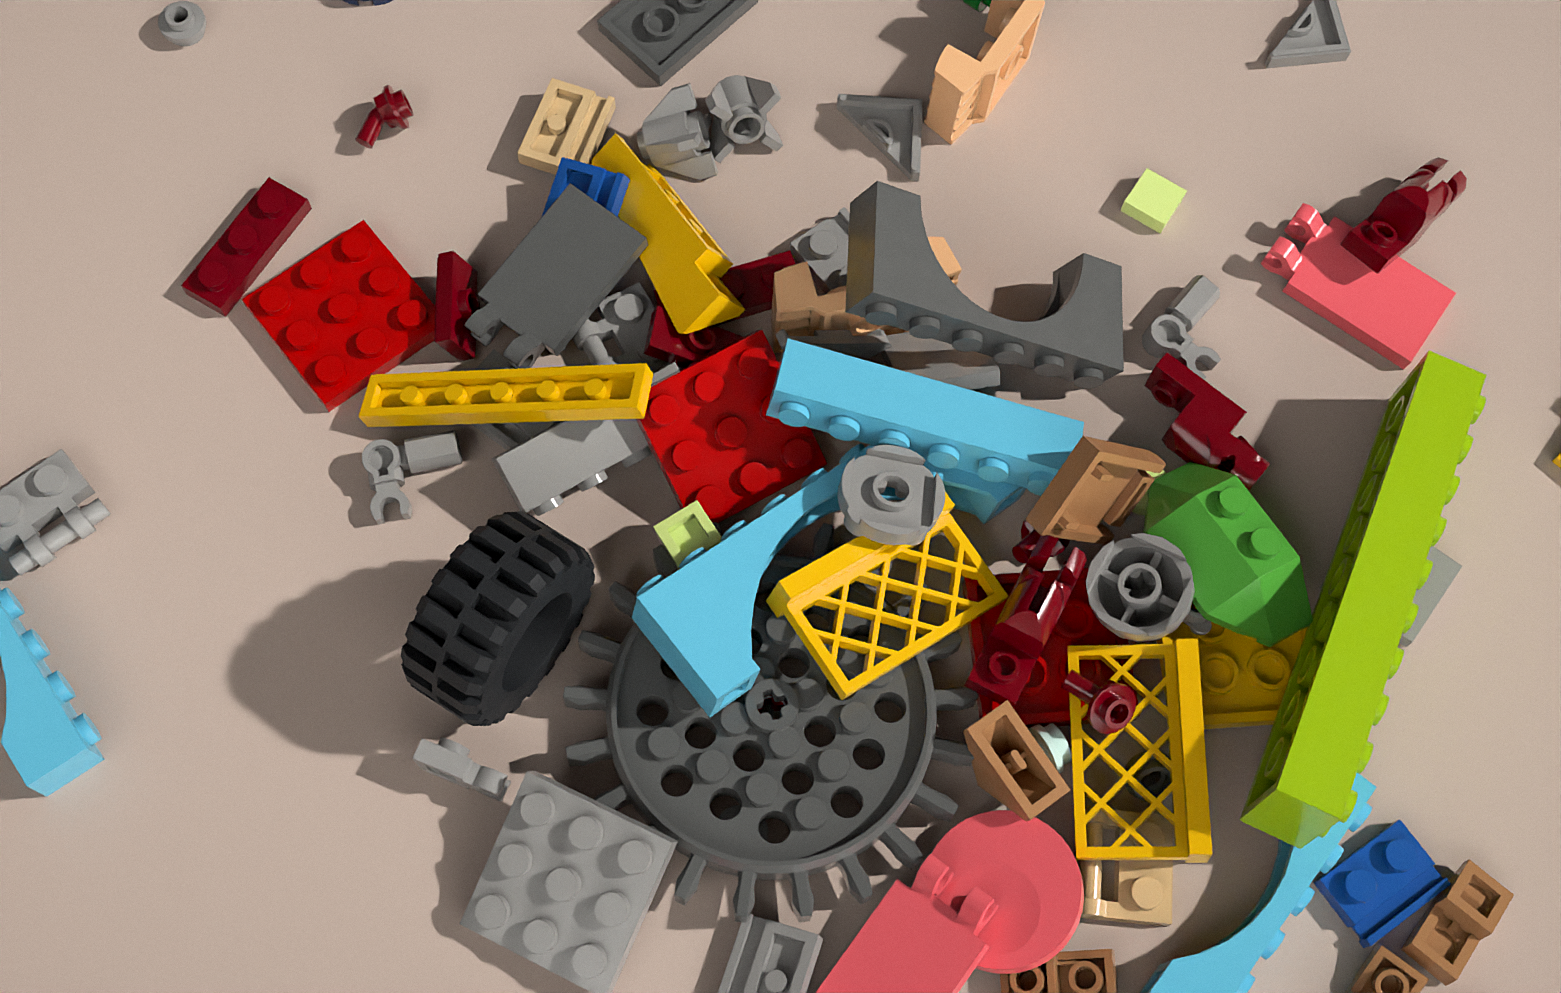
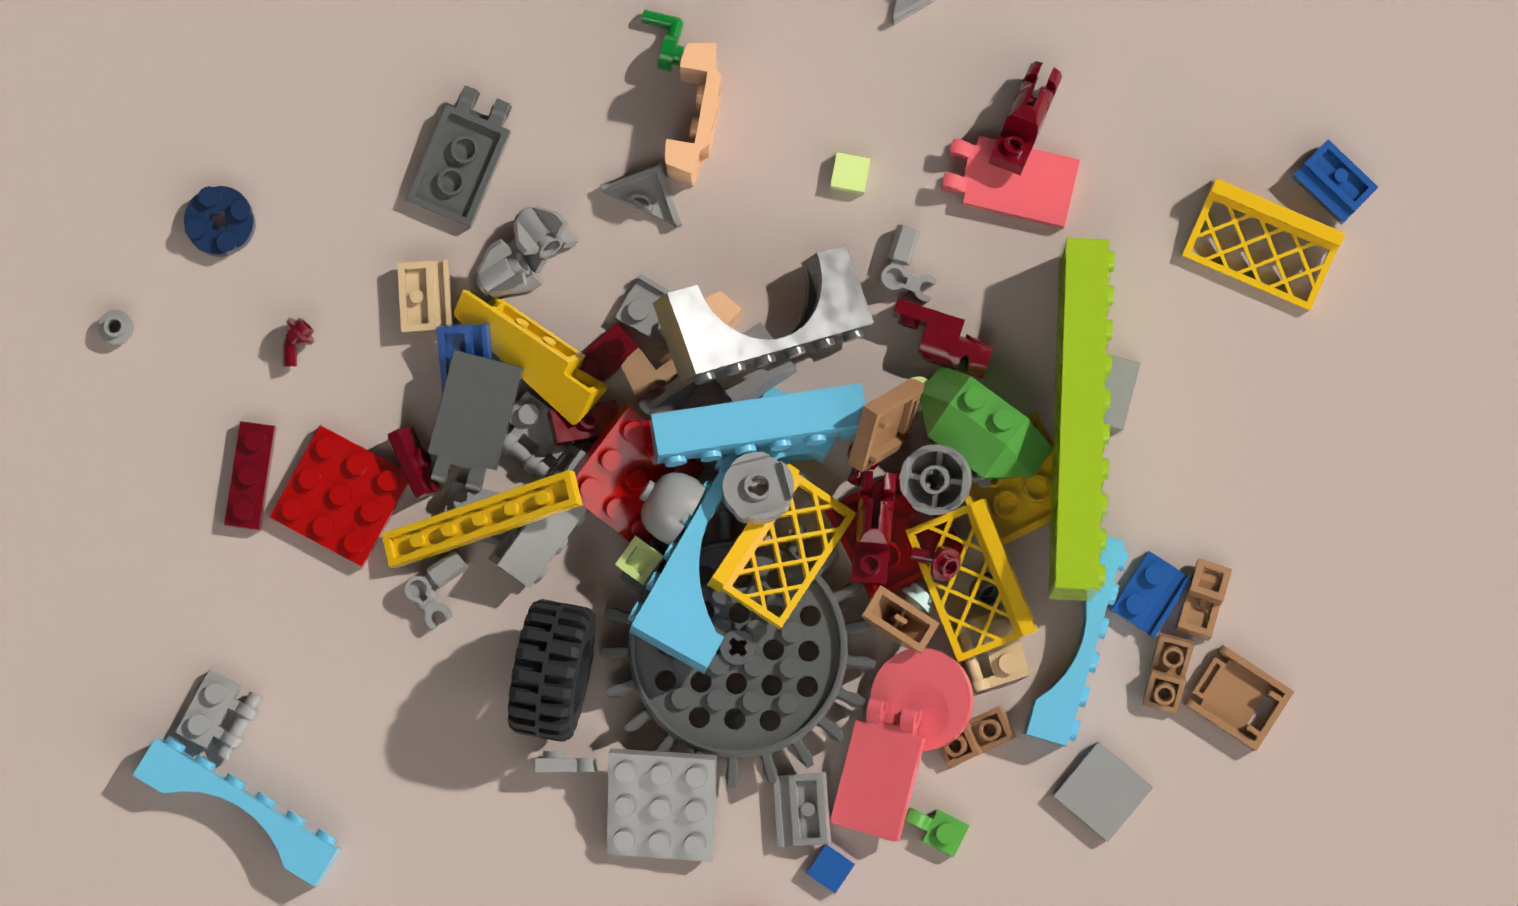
camera: 20 degrees left, 15 degrees up
none -> light grey cylinder [639,473,705,545]

